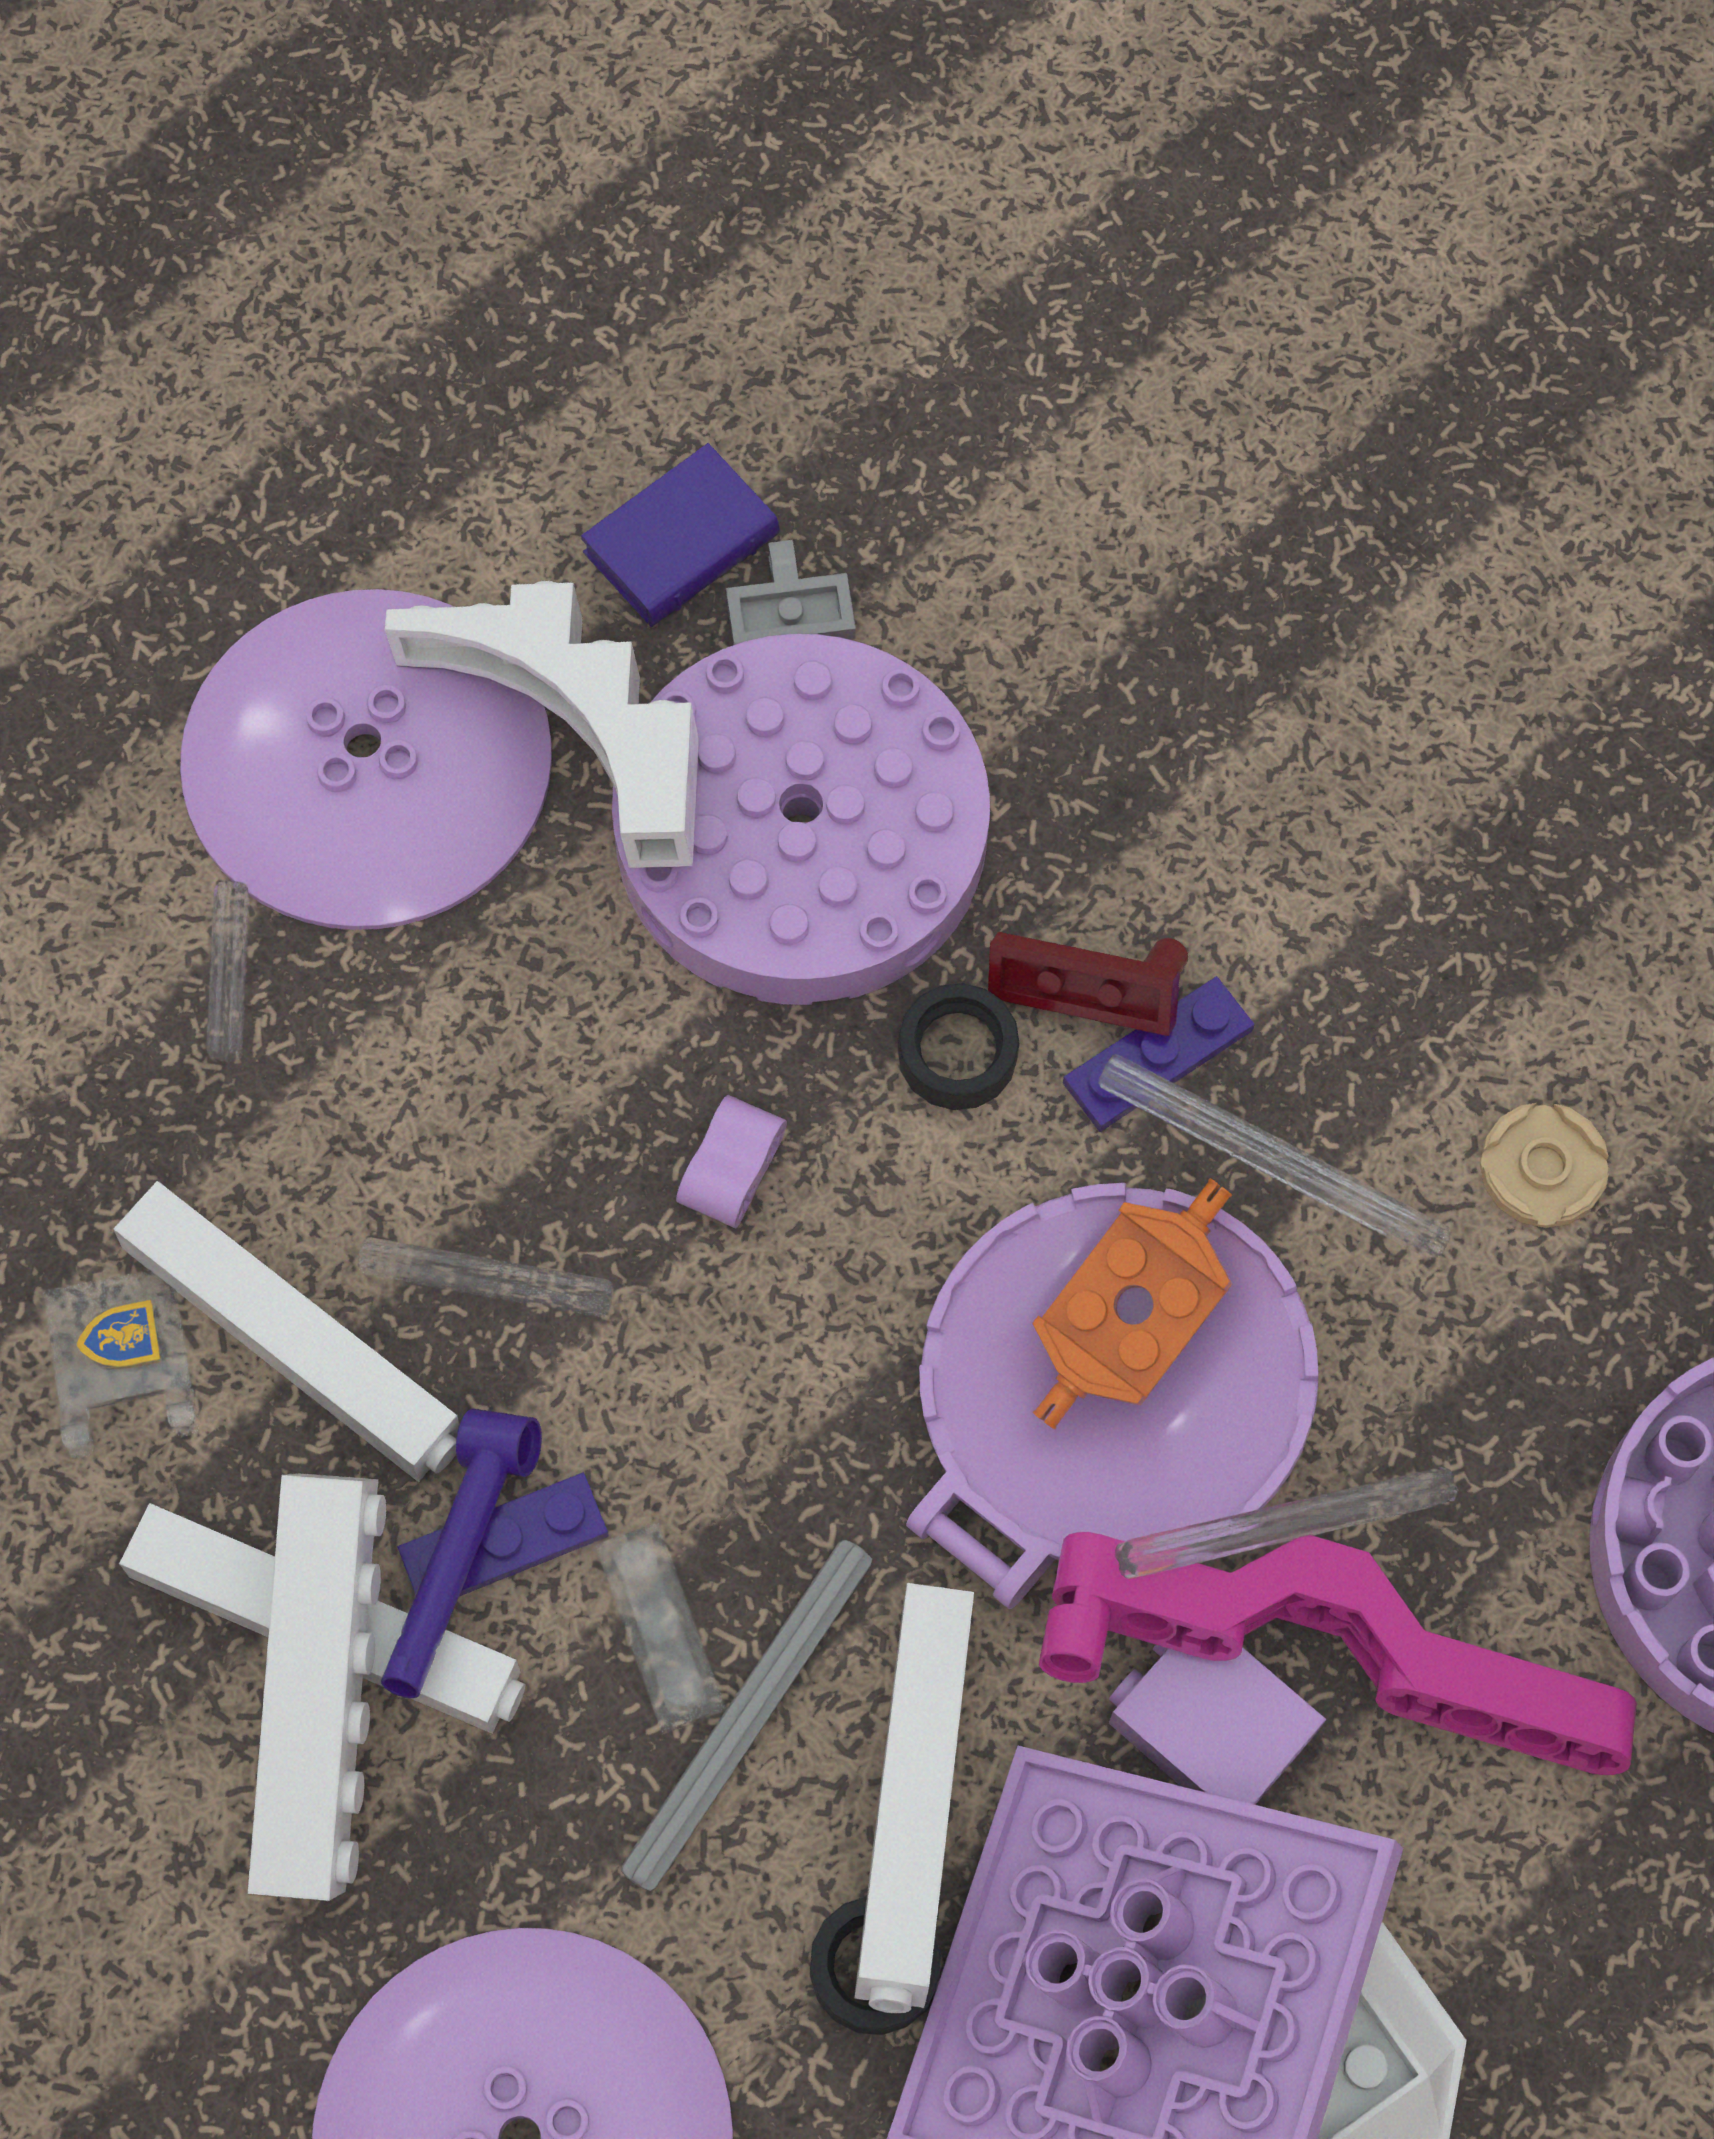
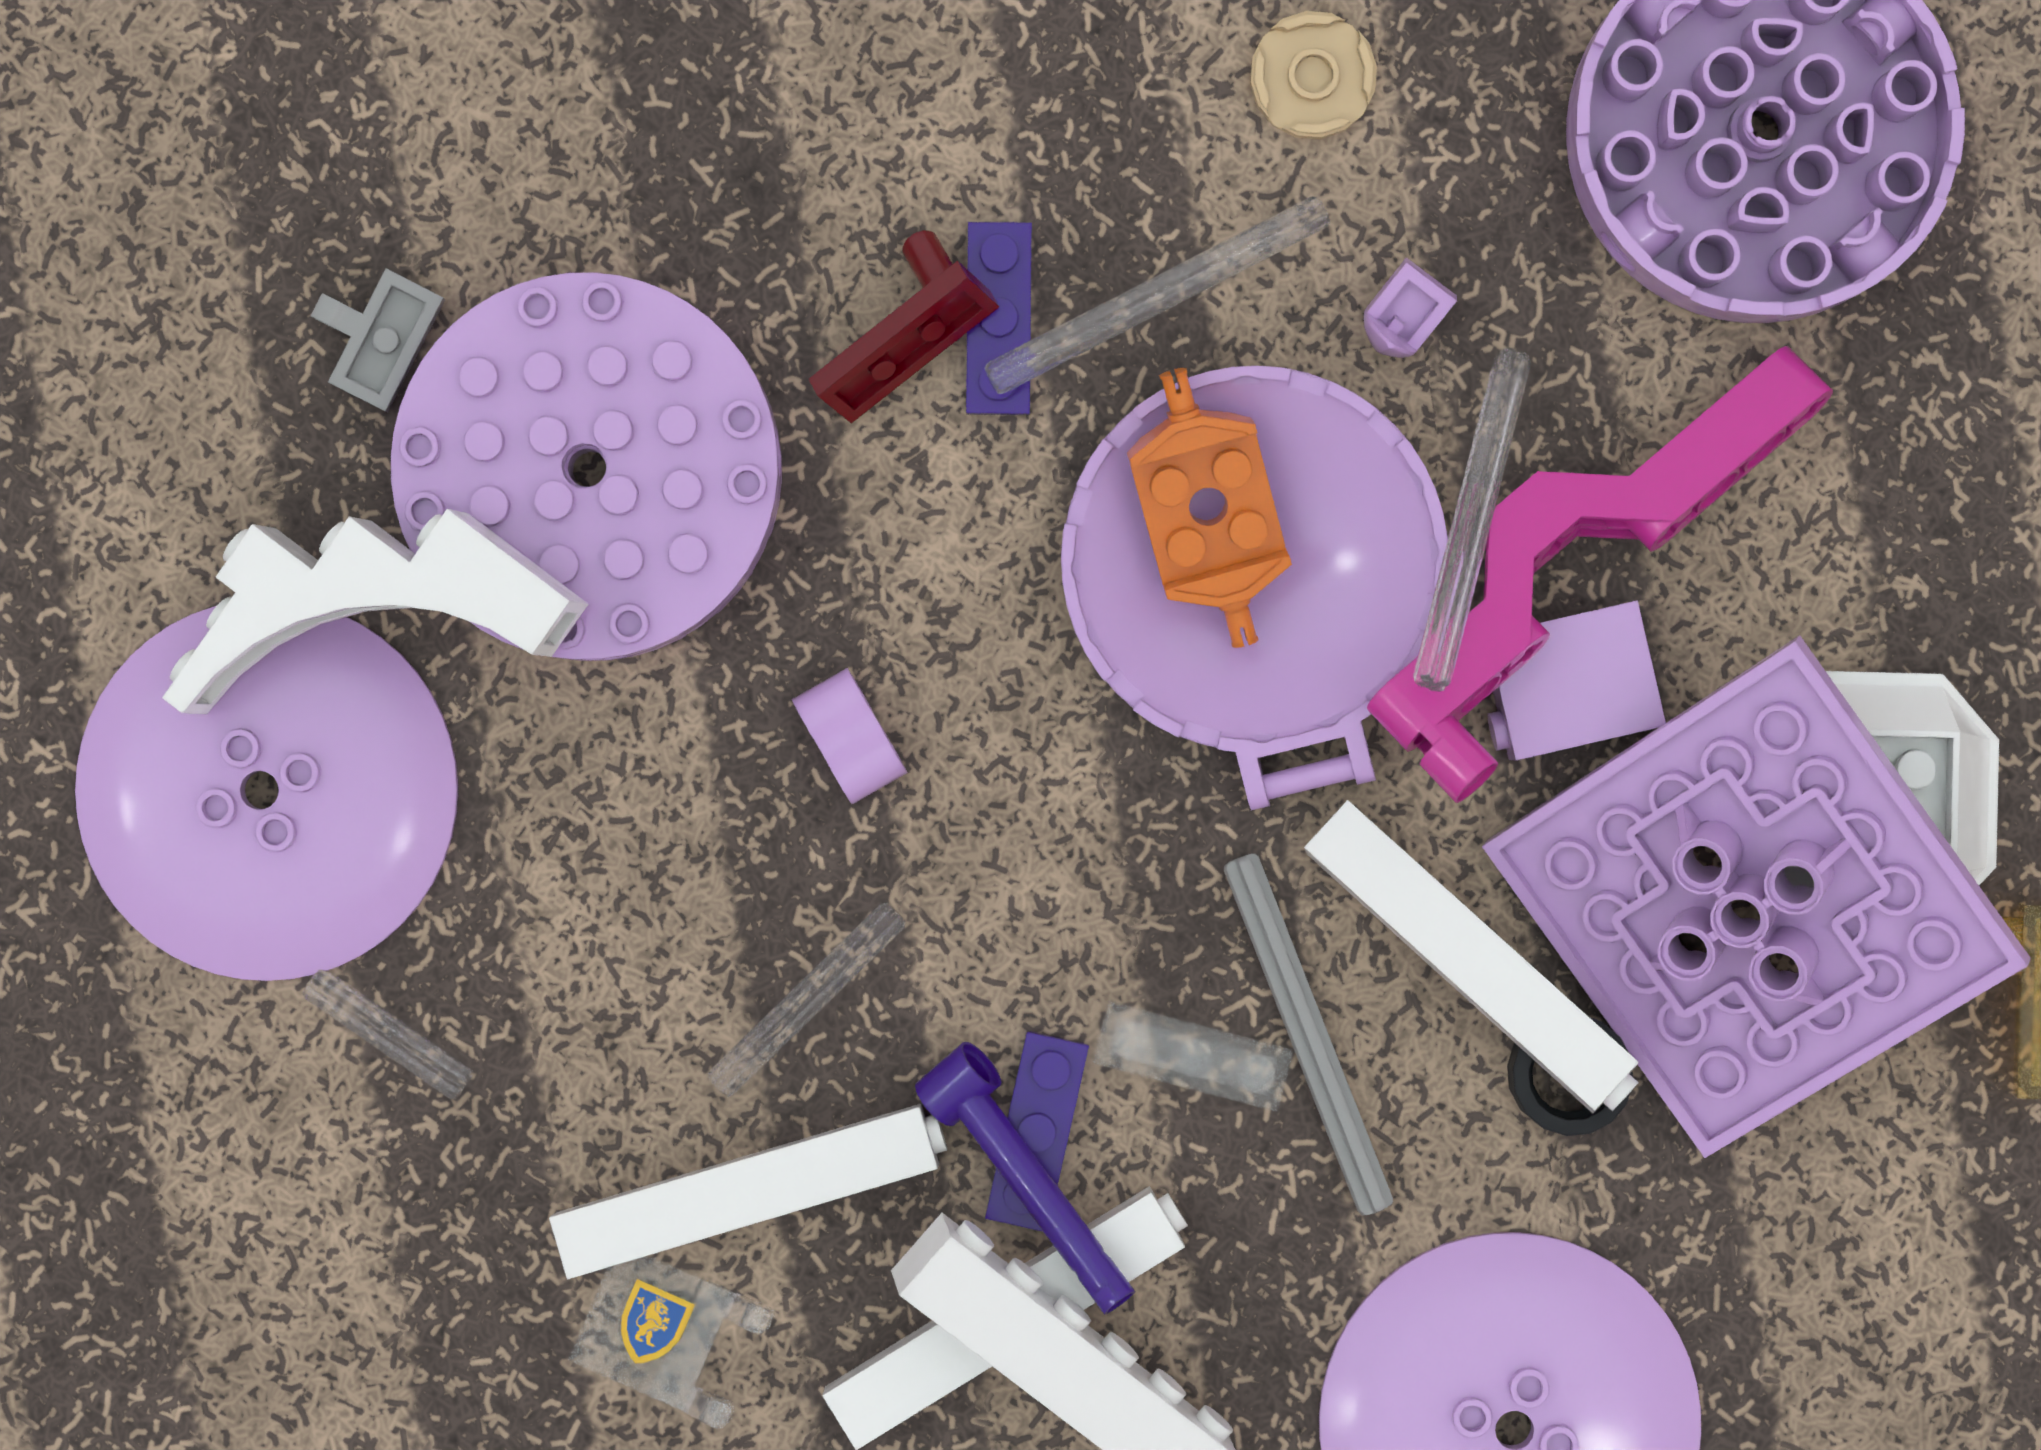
camera: 50 degrees left, 20 degrees up
dark purple piece [581,443,780,628] -> none
black tyre [898,983,1020,1110] -> none
none -> lavender plate [1364,258,1457,358]

